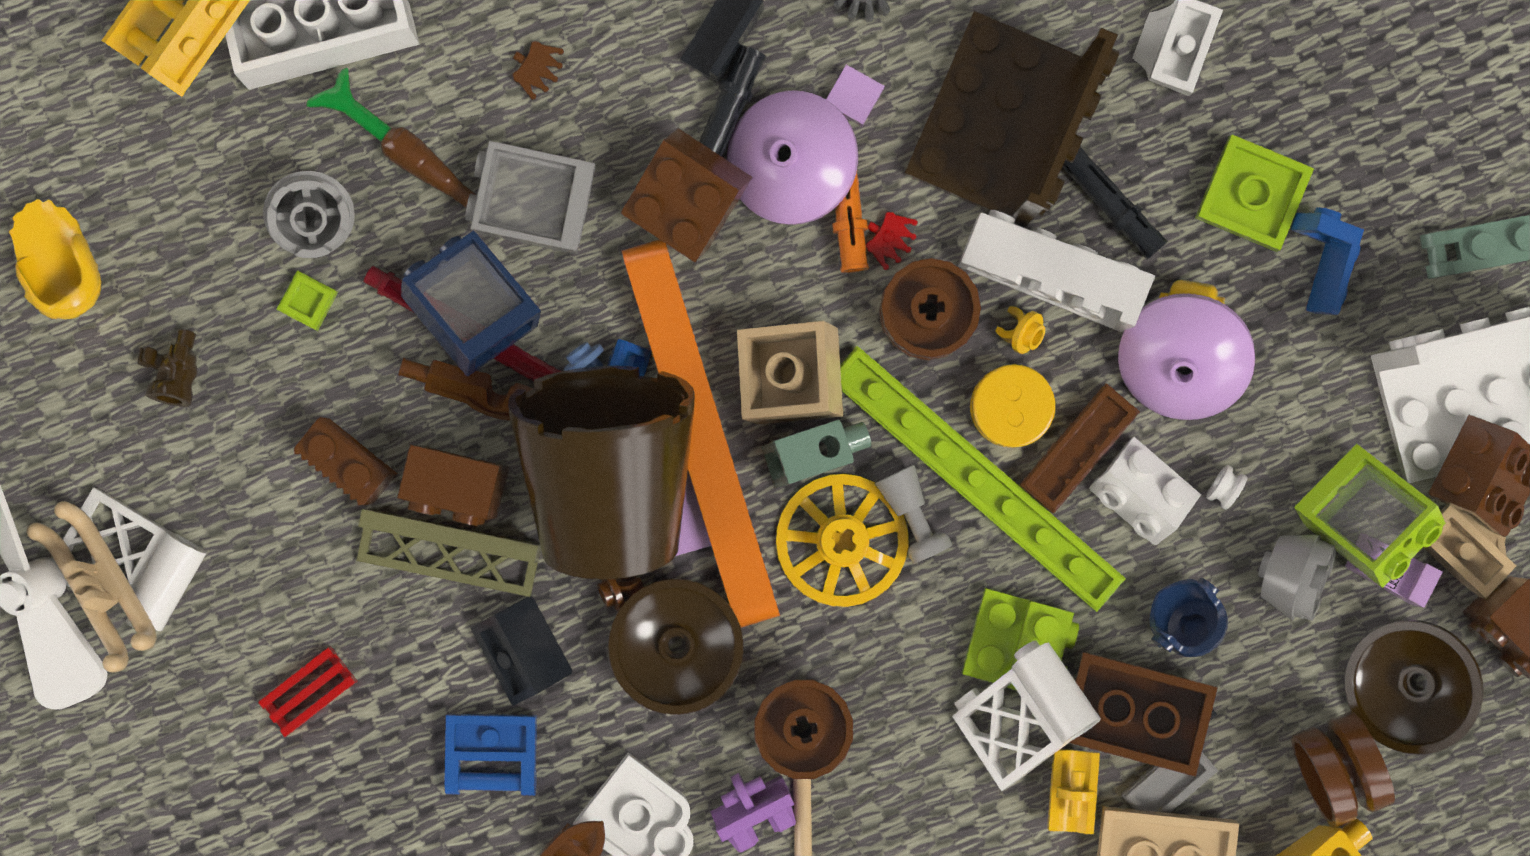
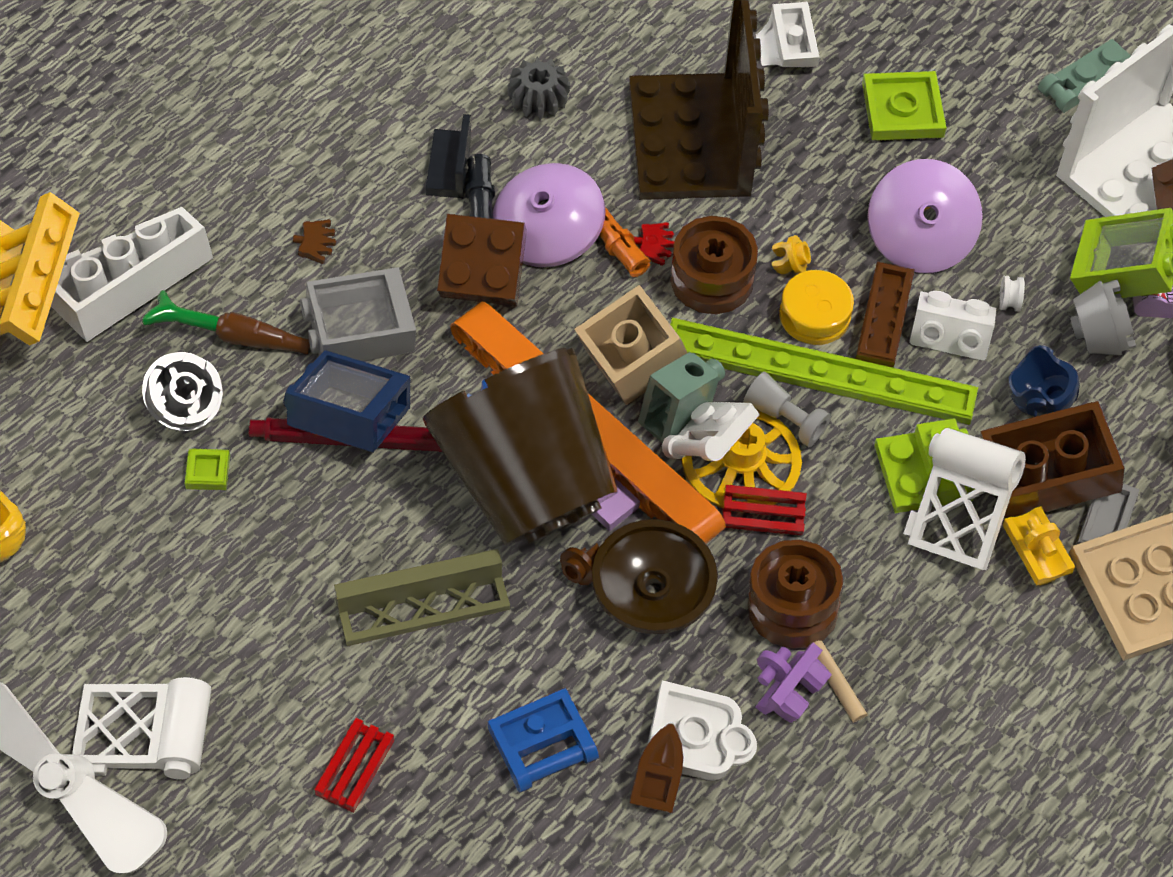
camera: 30 degrees left, 30 degrees down
tan piece [27,501,157,673] -> none
dark brown piece [138,329,197,407] -> none
reddish brown brick [294,417,398,506] -> none
reddish brown brick [397,445,509,526] -> none
reddish brown piece [398,358,533,421] -> none
black panel [471,596,572,706] -> none
lavender tile [826,64,885,126] -> none
white wedge [958,210,1155,332] -> none
black pin [1062,146,1168,260] -> none
blue bracket [1290,207,1364,315] -> none
none -> white plate [662,402,760,461]
none -> red tile [722,485,807,535]

